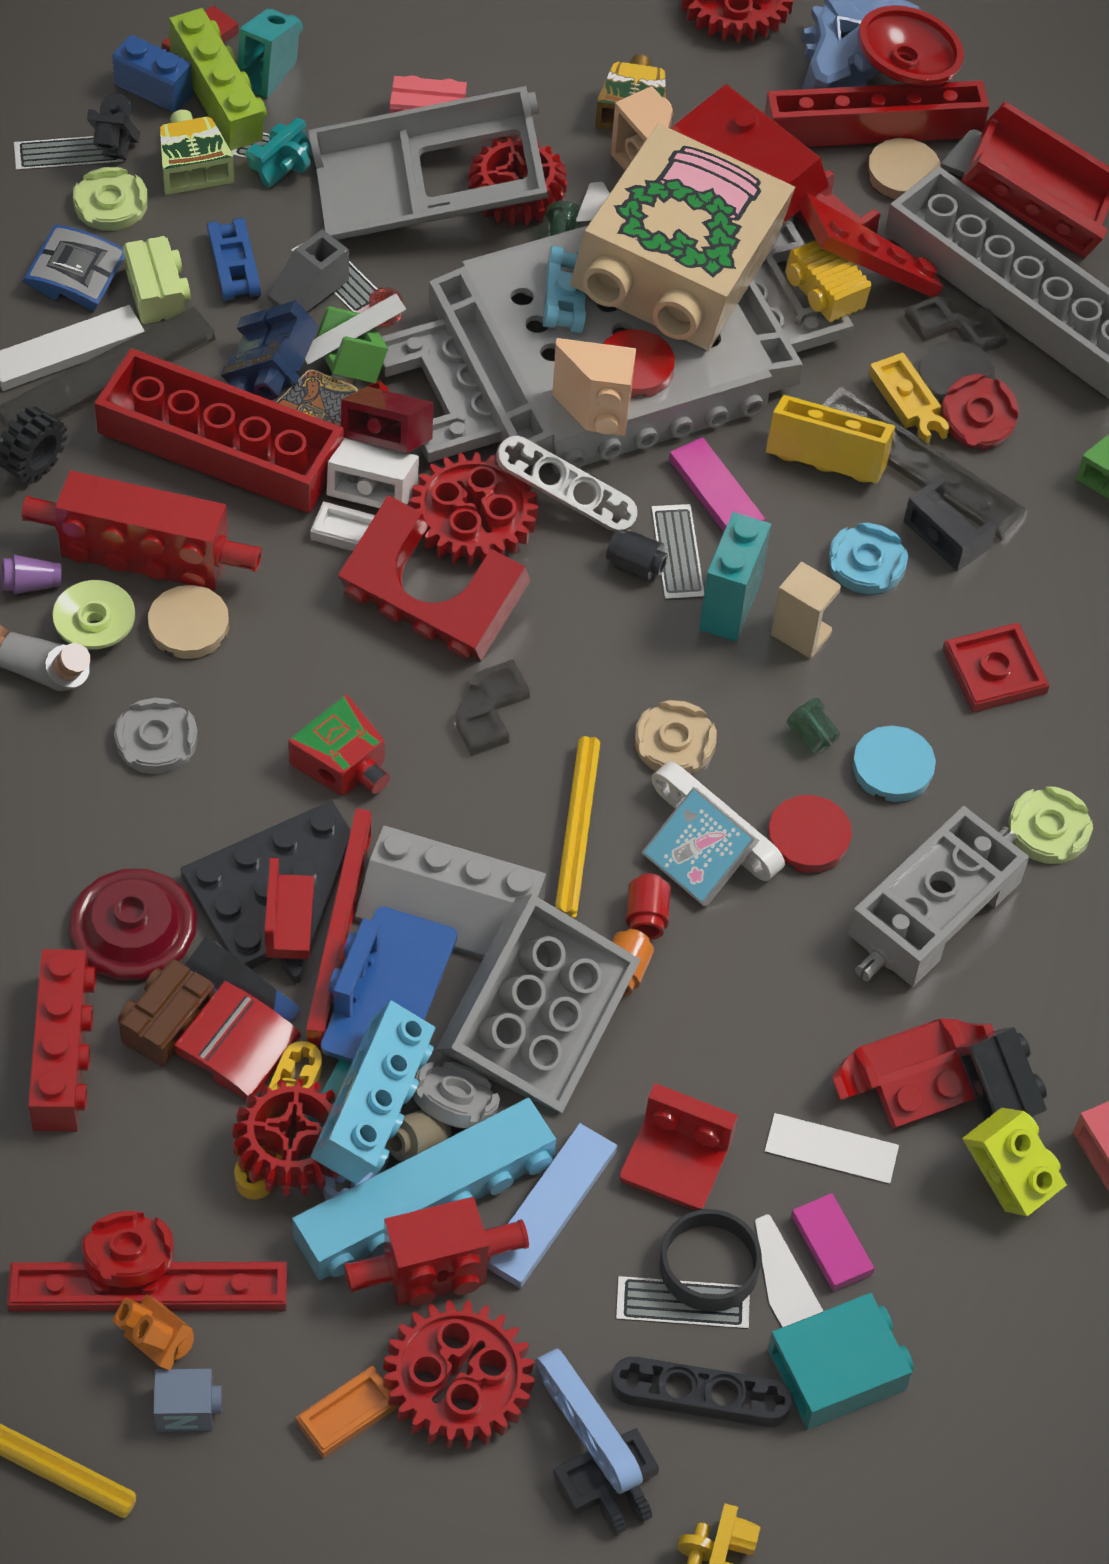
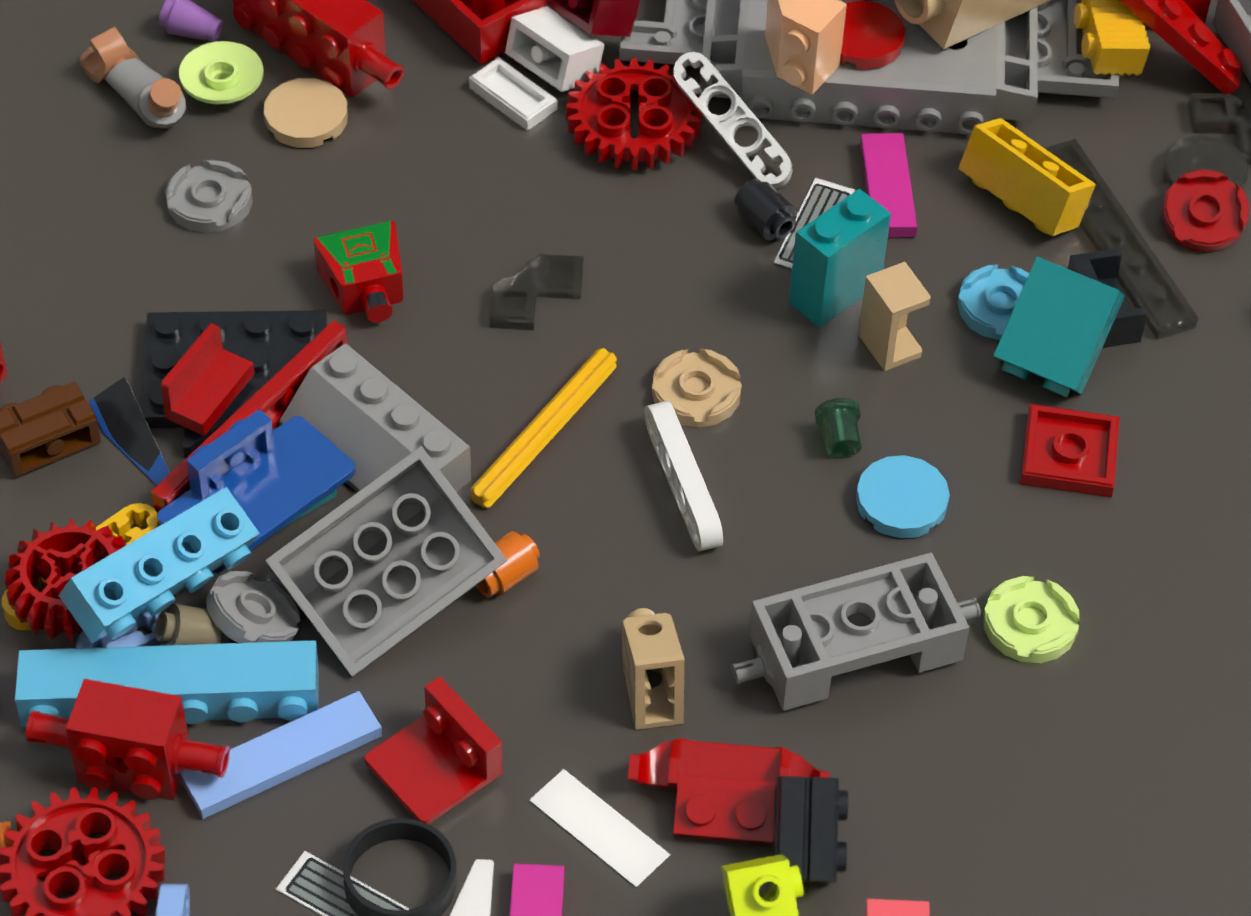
camera: 30 degrees right, 5 degrees down
dark red piece [68,869,197,981] -> none
red slope [174,981,301,1099] -> none
red arch [338,495,531,661] -> none
red brick [626,873,671,940] -> none
medium azure tile [641,787,760,906] -> none
red tile [767,795,852,873] -> none
yellow plate [868,352,949,446] -> none
none -> tan torso [622,608,684,730]
none -> teal brick [993,257,1125,398]

